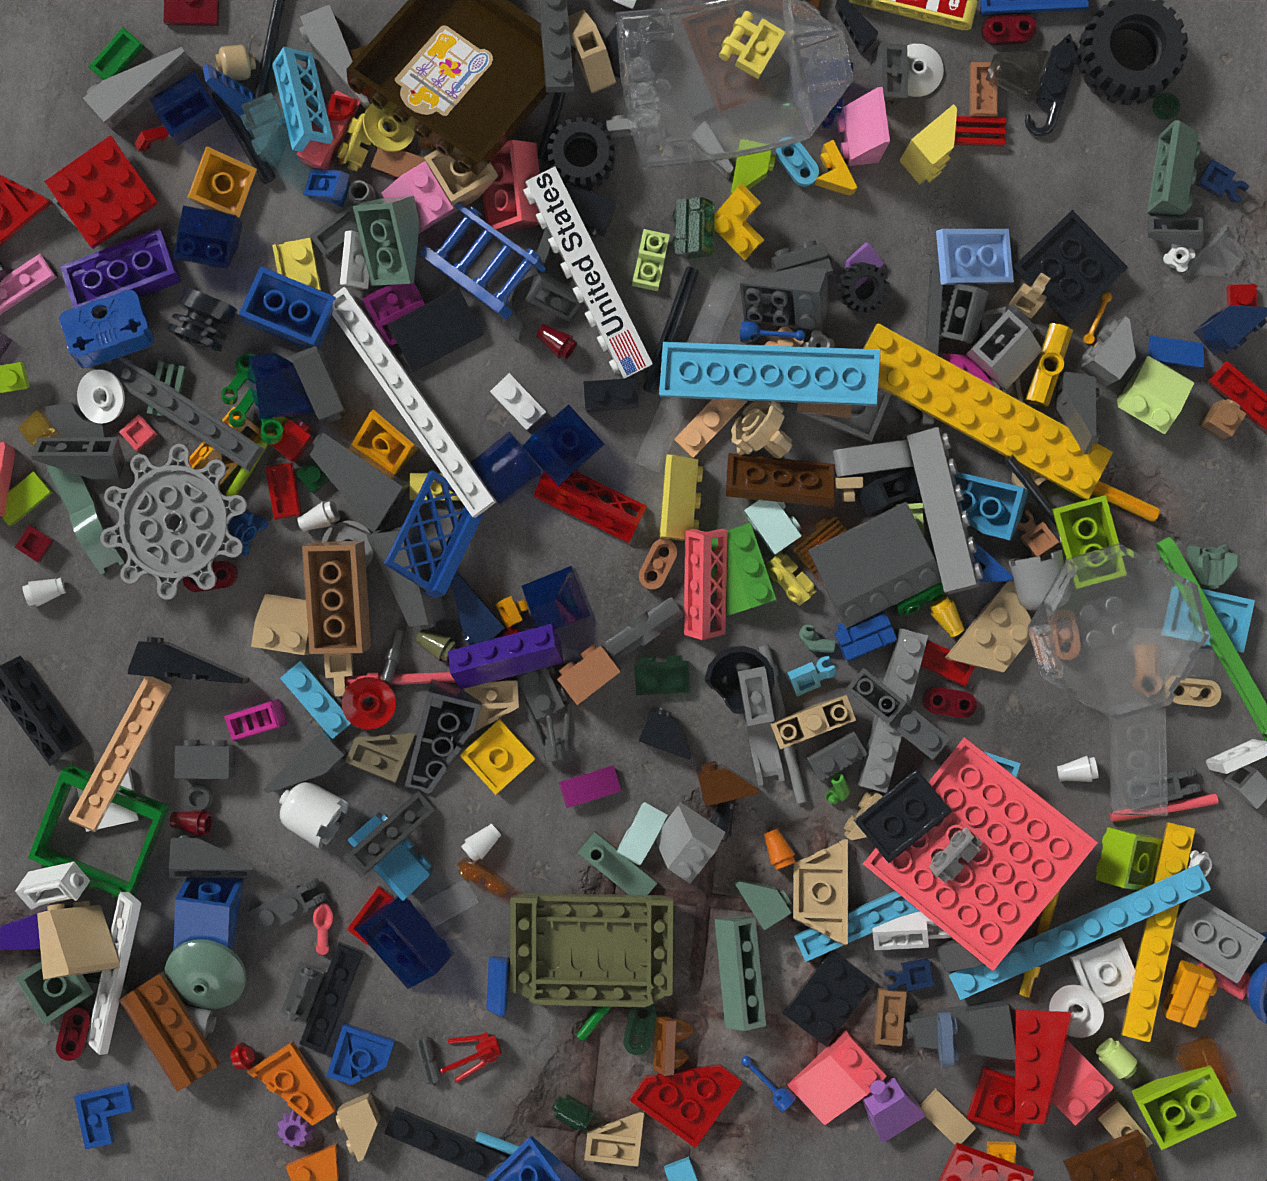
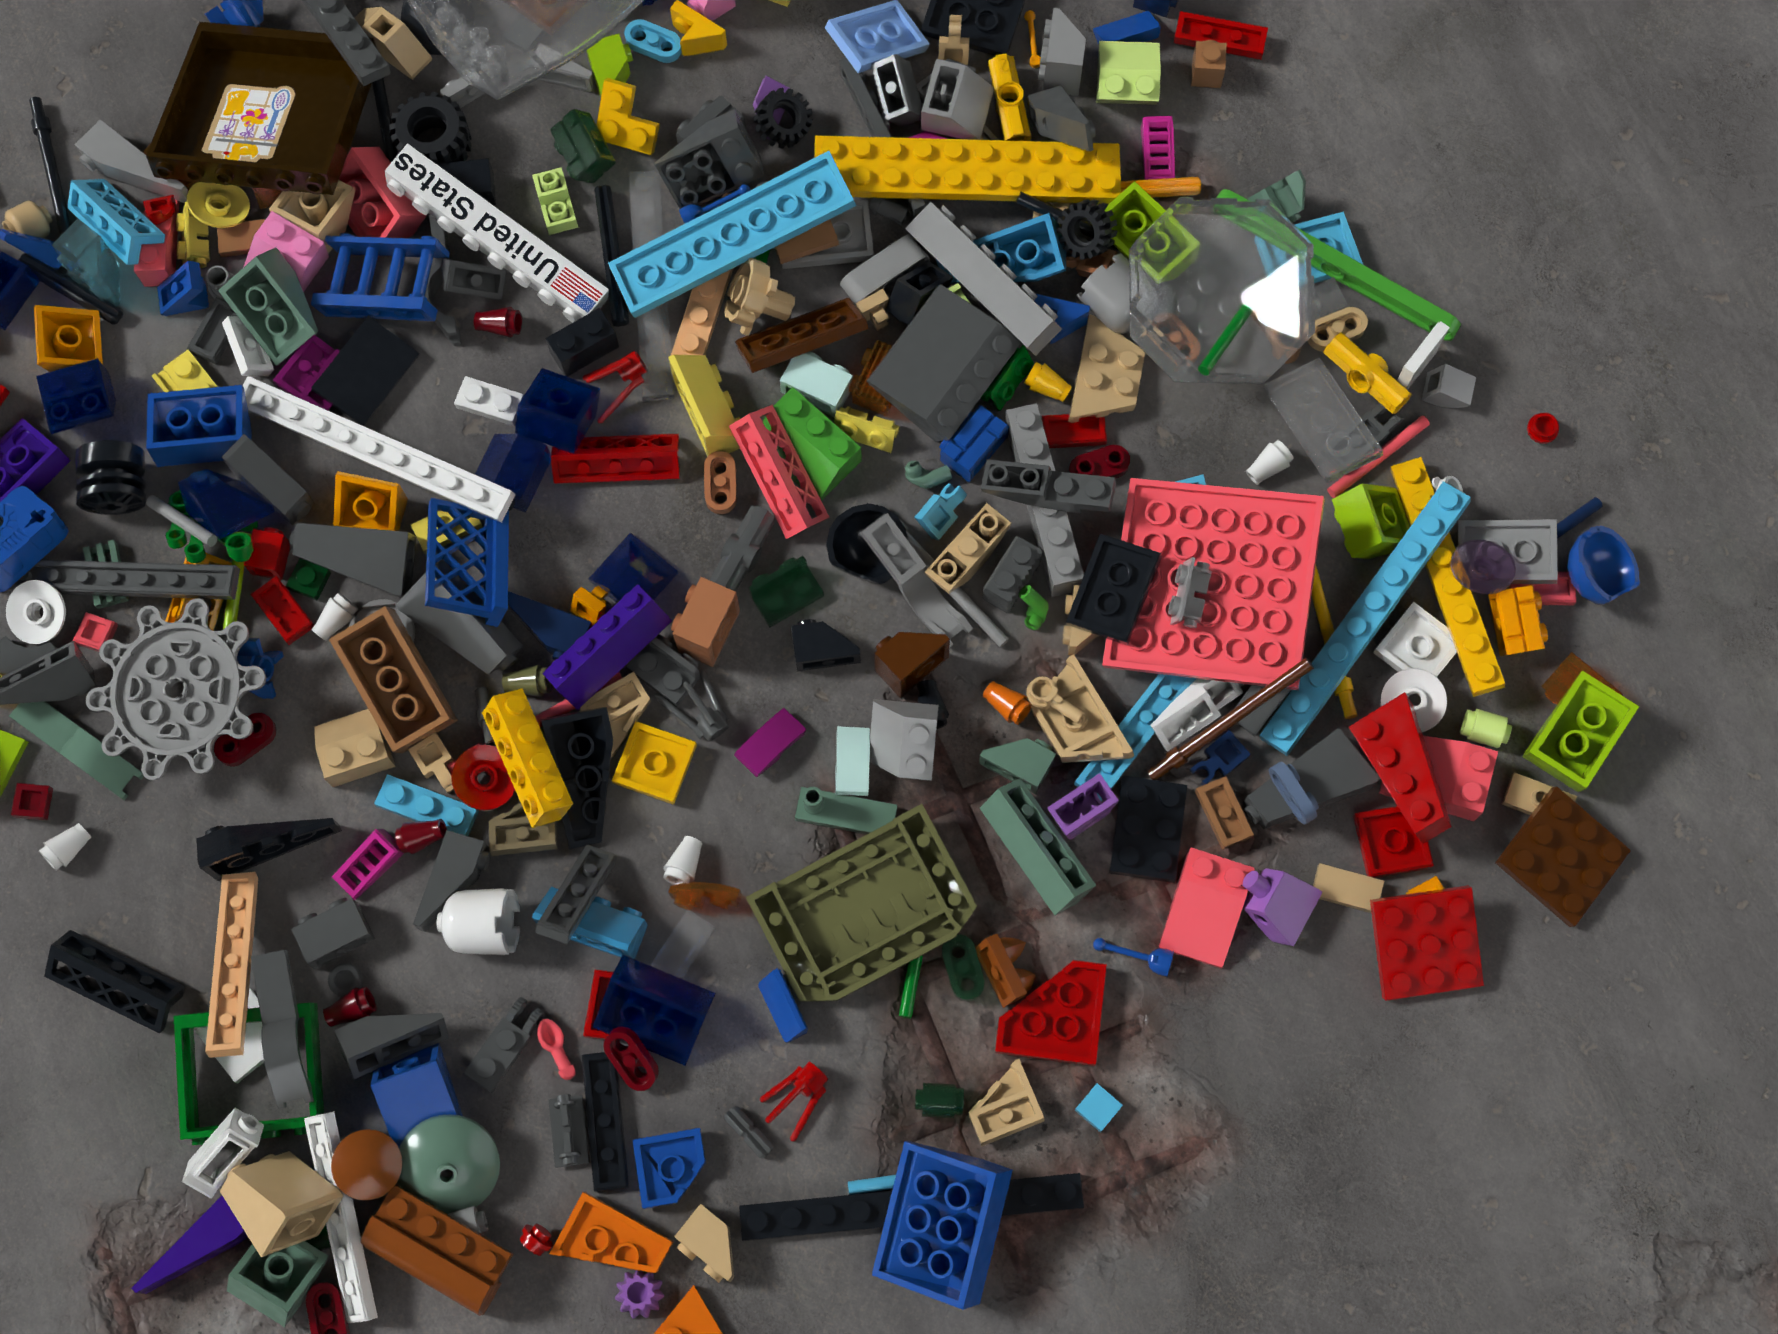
camera: 25 degrees left, 15 degrees down
none -> light grey bar [146,495,218,547]
none -> dark grey piece [251,950,314,1109]
none -> dark orange dish [331,1129,402,1200]
none -> dark red cone [395,819,447,854]
none -> yellow brick [482,688,573,828]
none -> red plant [582,350,648,424]
none -> dark red plate [603,1027,659,1091]
none -> tan plate [1026,676,1085,724]
none -> medium lavender torso [1047,773,1119,840]
none -> black tyre [1057,199,1117,260]
none -> dark pink slope [1141,116,1175,180]
none -> reddish brown bar [1147,658,1314,780]
none -> green bar [1198,304,1252,376]
none -> yellow piece [1323,332,1412,414]
none -> clear purple dish [1450,540,1516,594]

